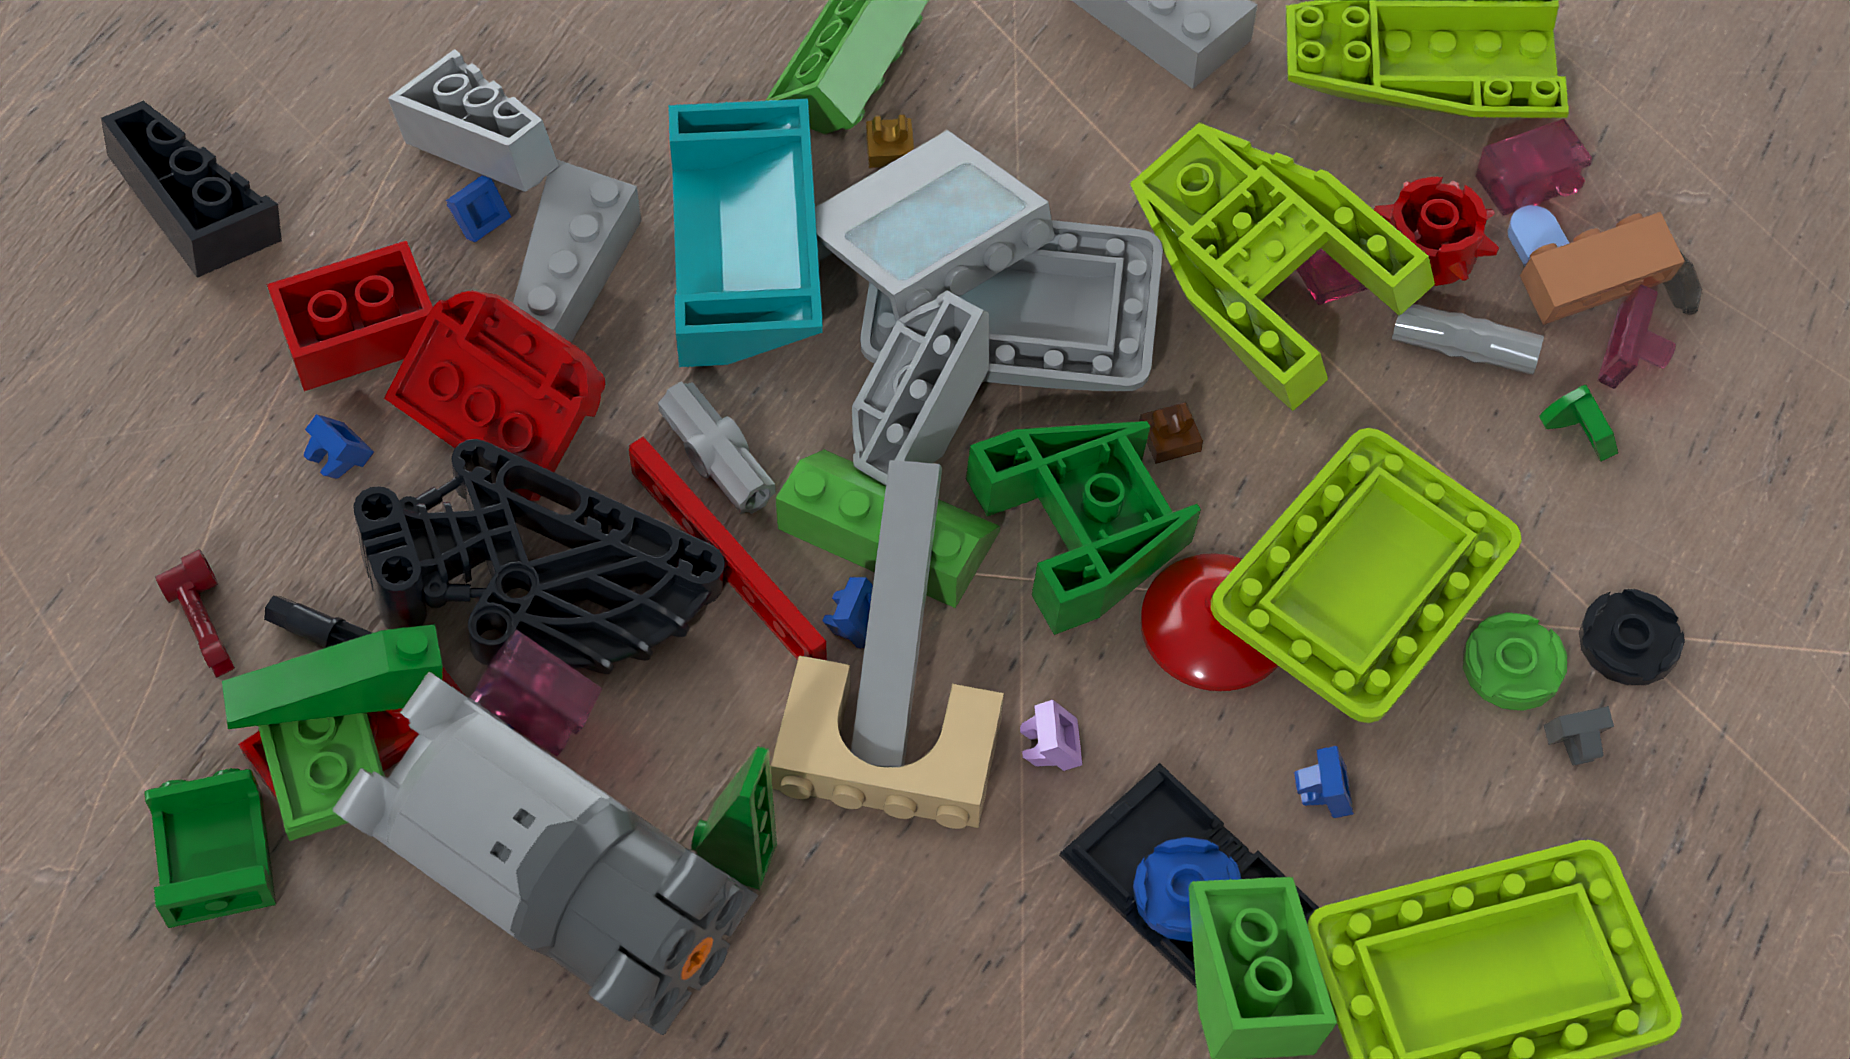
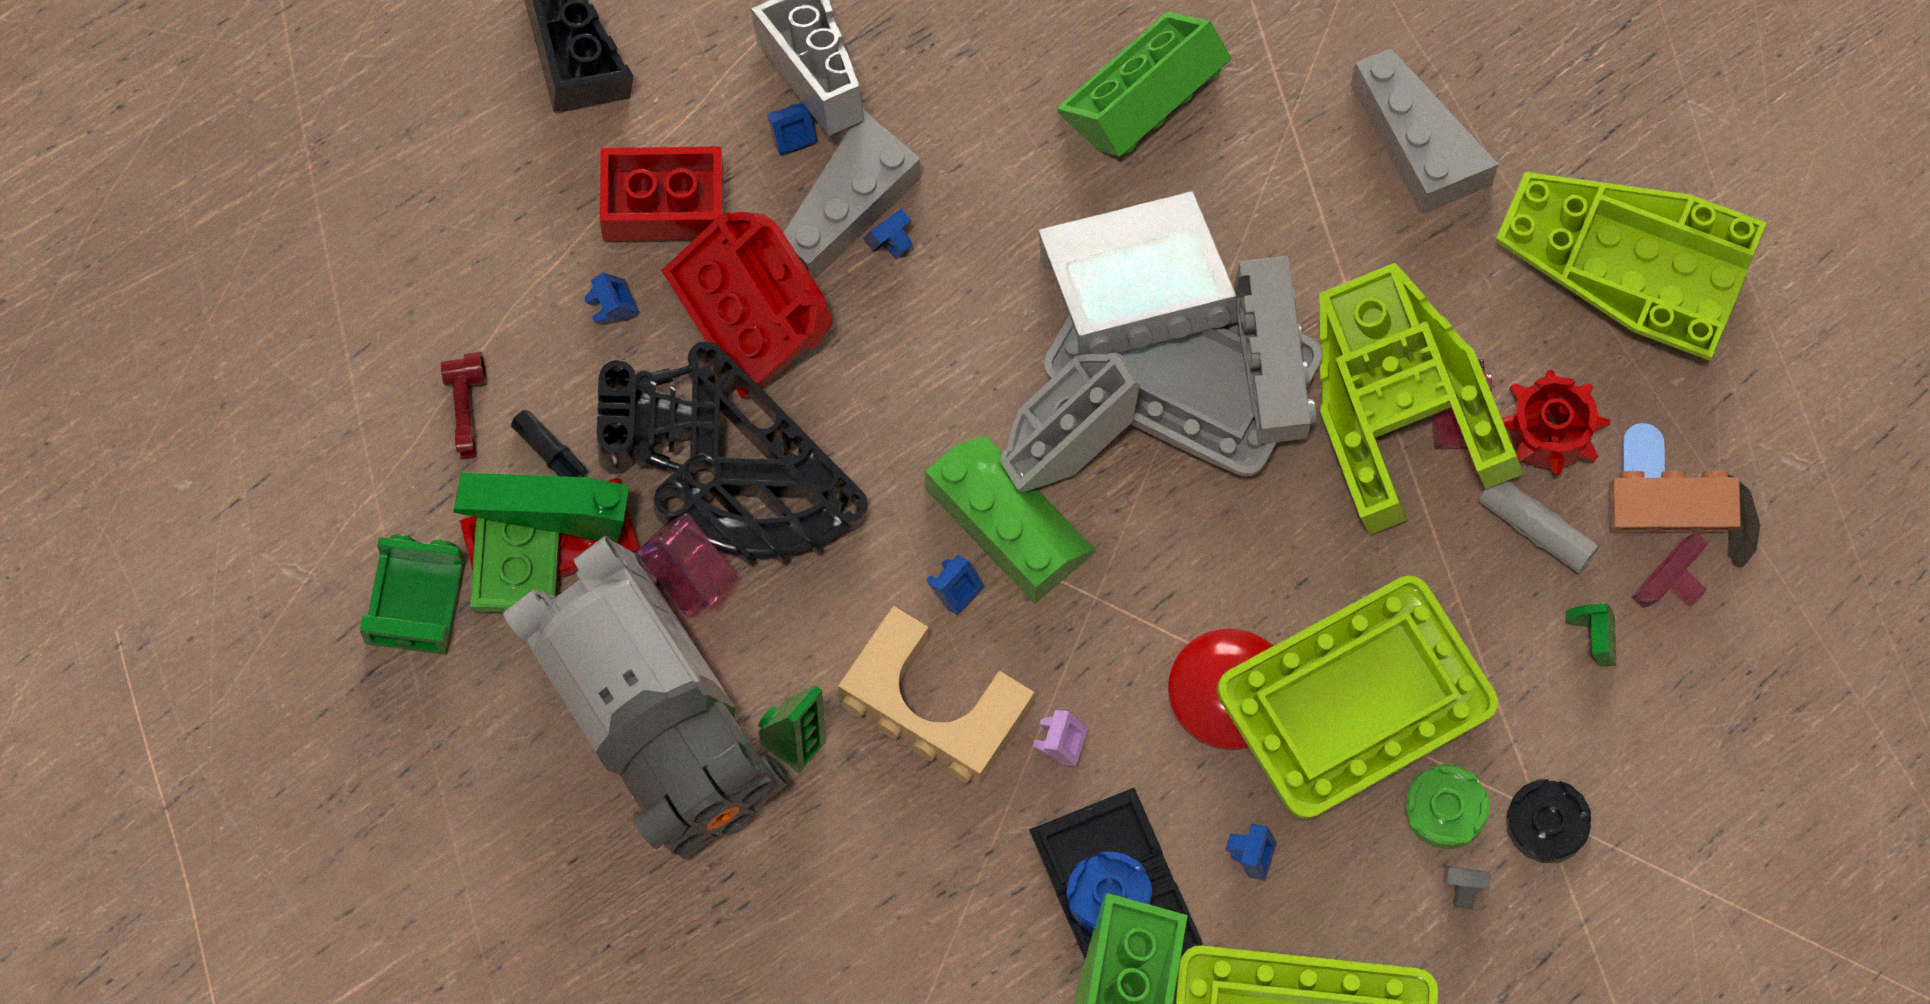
camera: 20 degrees right, 10 degrees up
red tile [629,437,827,661] -> none
light grey piece [658,381,776,514] -> none
teal slope [668,99,823,367] -> none
light grey tile [851,460,942,768] -> none
pearl gold tile [866,115,914,168] -> none
green wedge [966,421,1201,635] -> none
reddish brown tile [1139,402,1203,464] -> none
clear pink brick [1475,119,1593,216] -> none
none -> blue tile [863,208,913,259]
none -> light grey wedge [1234,256,1316,444]

